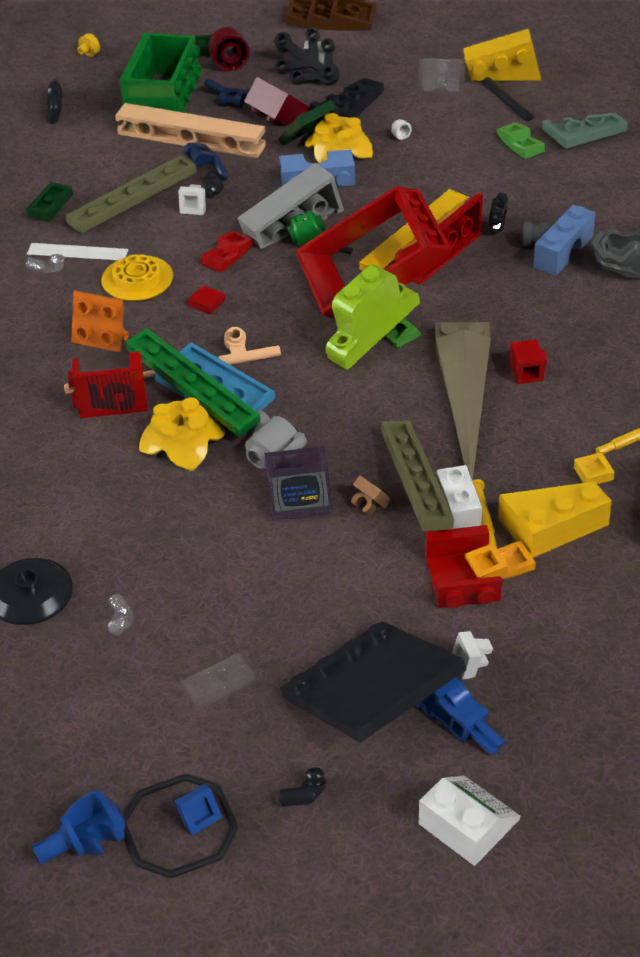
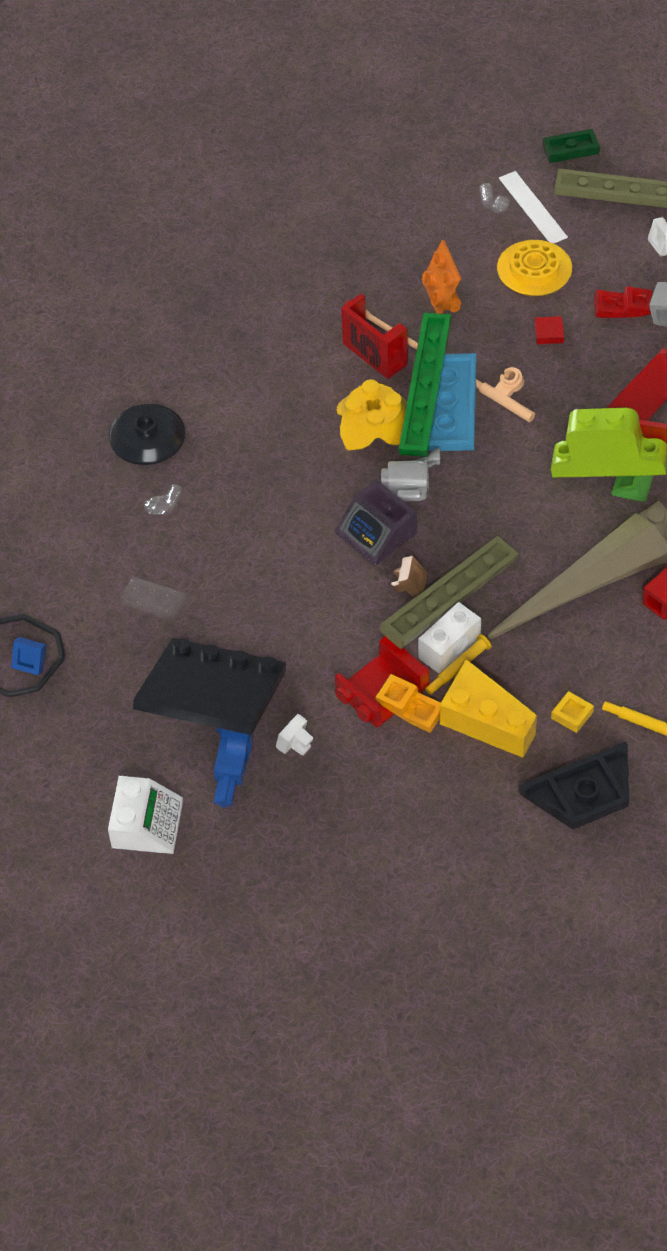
camera: 55 degrees right, 10 degrees up
black arm [280,767,327,807] -> none

